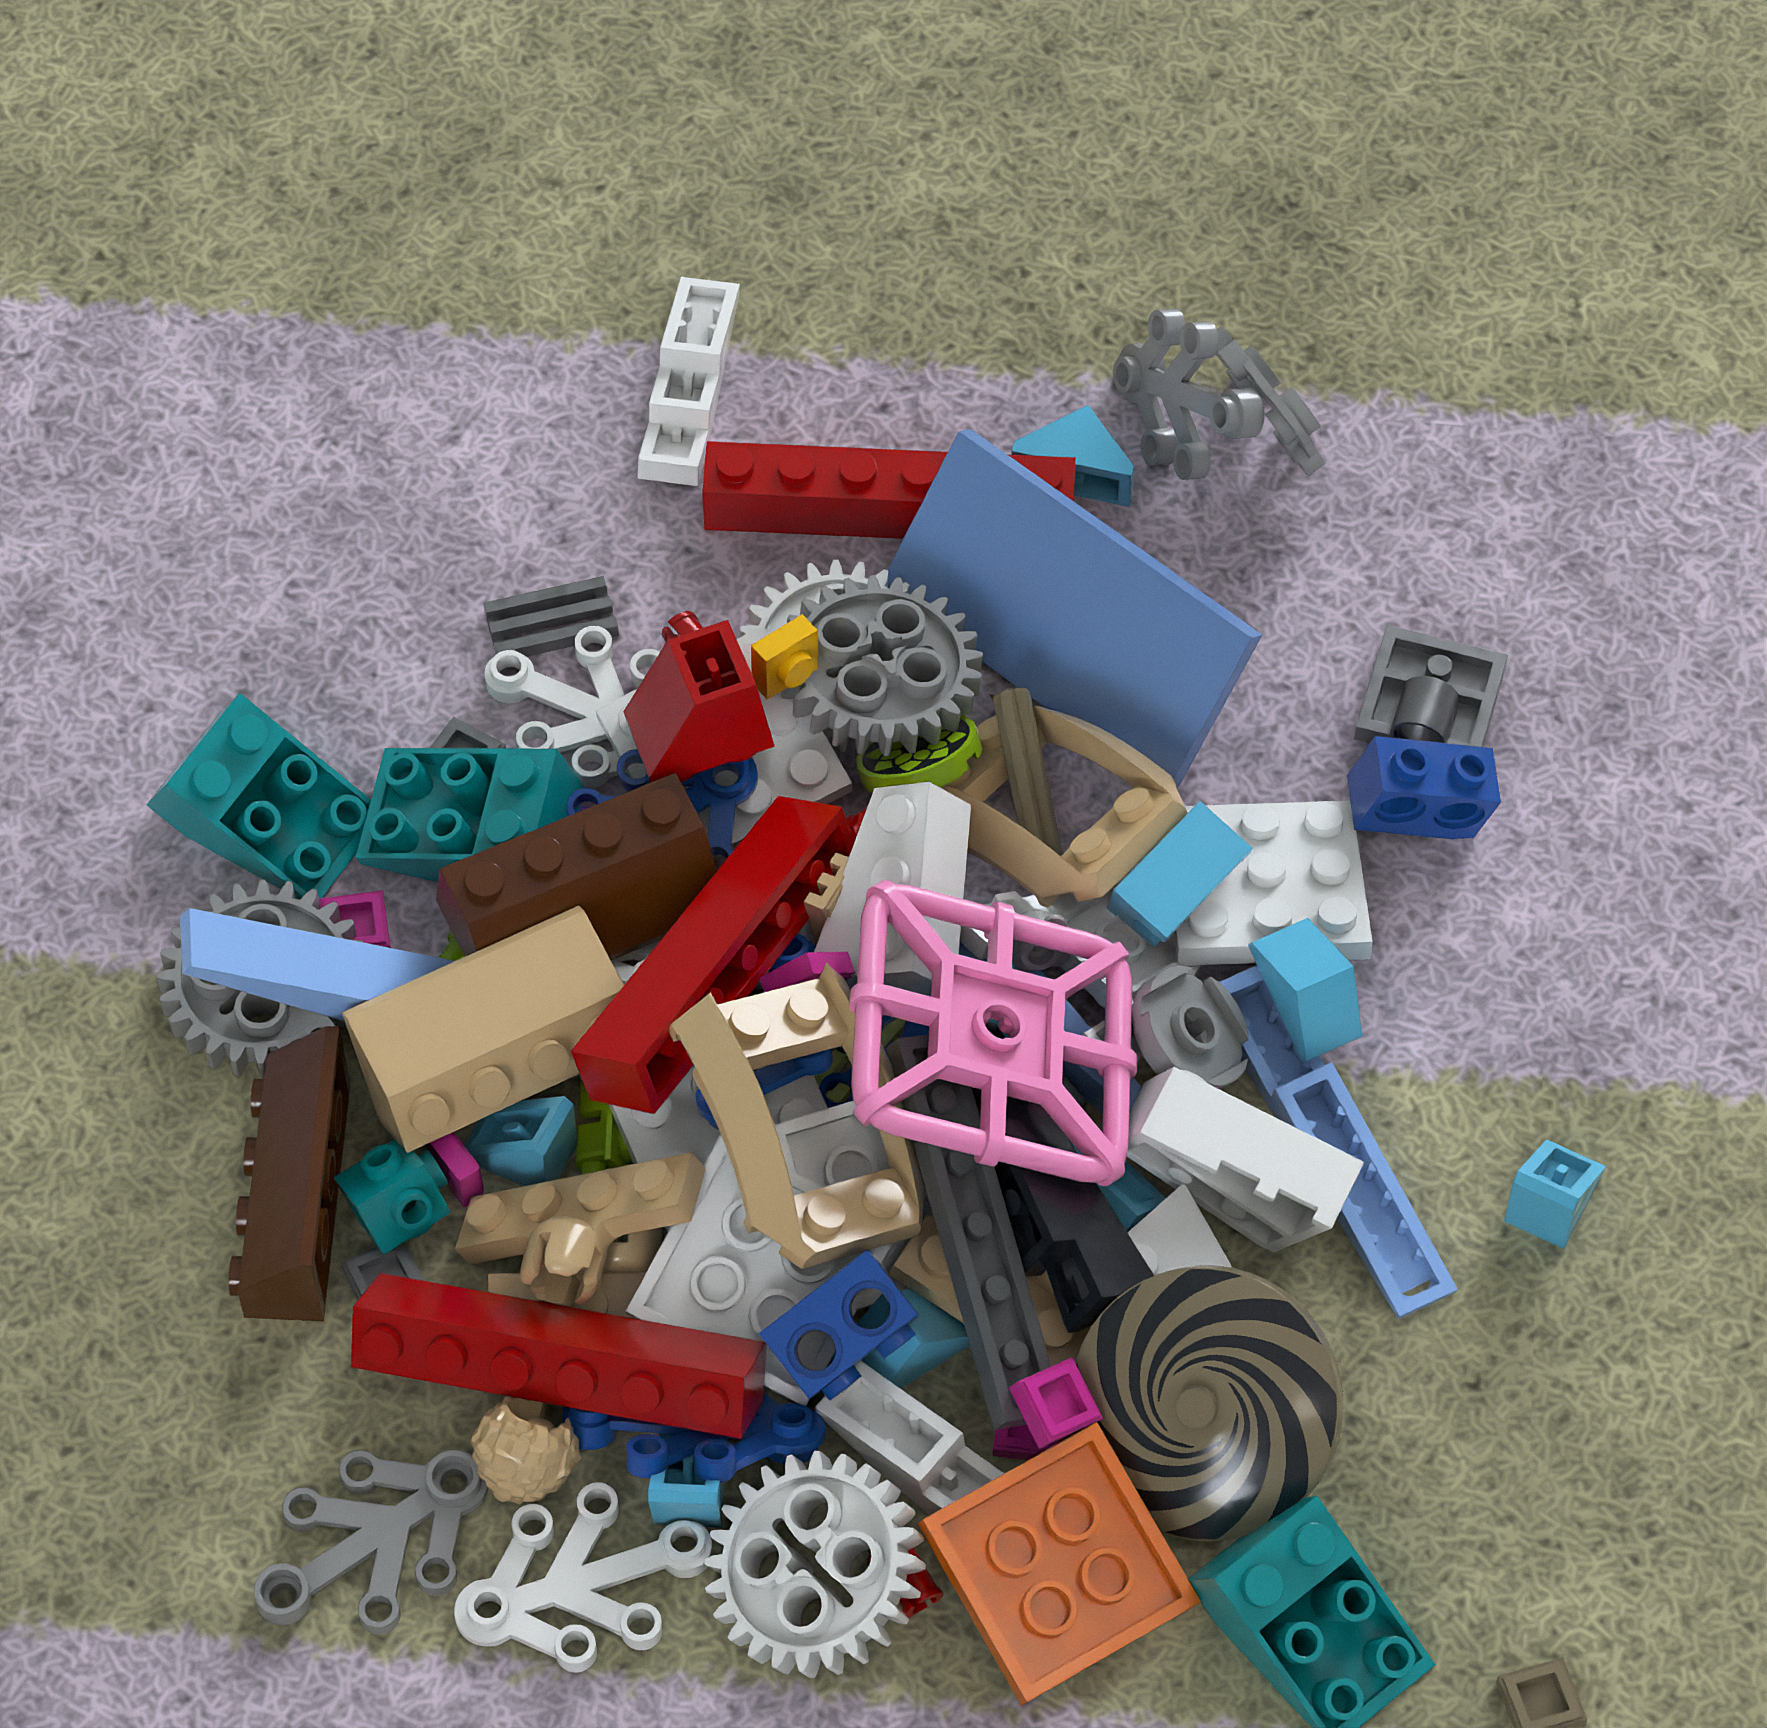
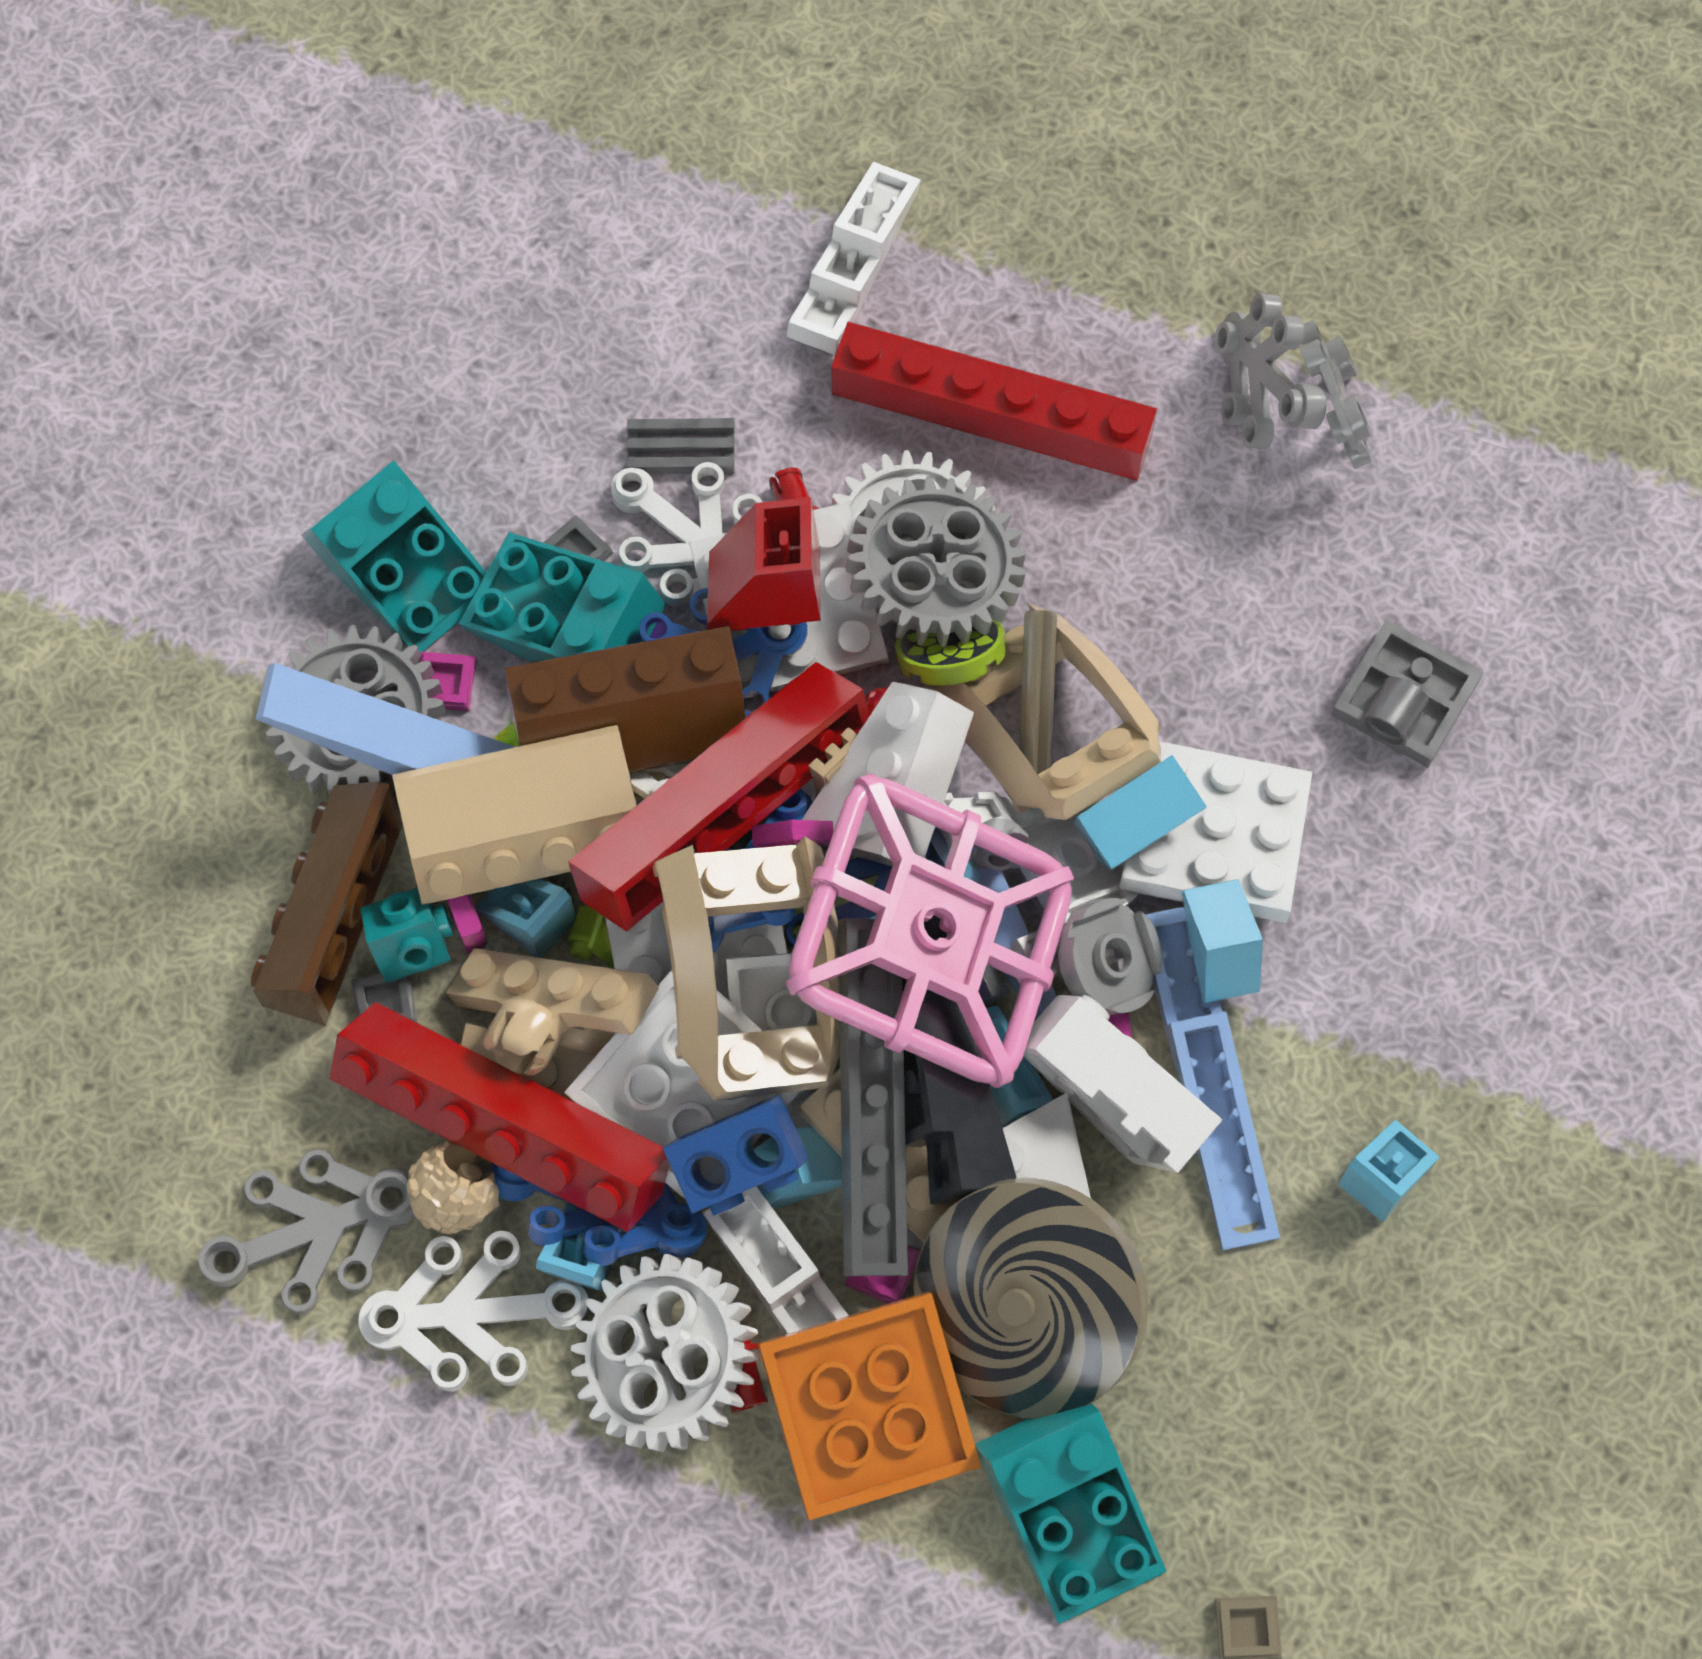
camera: 15 degrees right, 10 degrees up
yellow plate [751,614,818,700] -> none
medium blue tile [888,429,1262,788] -> none
dark pink tile [1009,1357,1103,1449] -> none
medium azure slope [1011,405,1134,507] -> none
blue brick [1347,736,1501,839] -> none

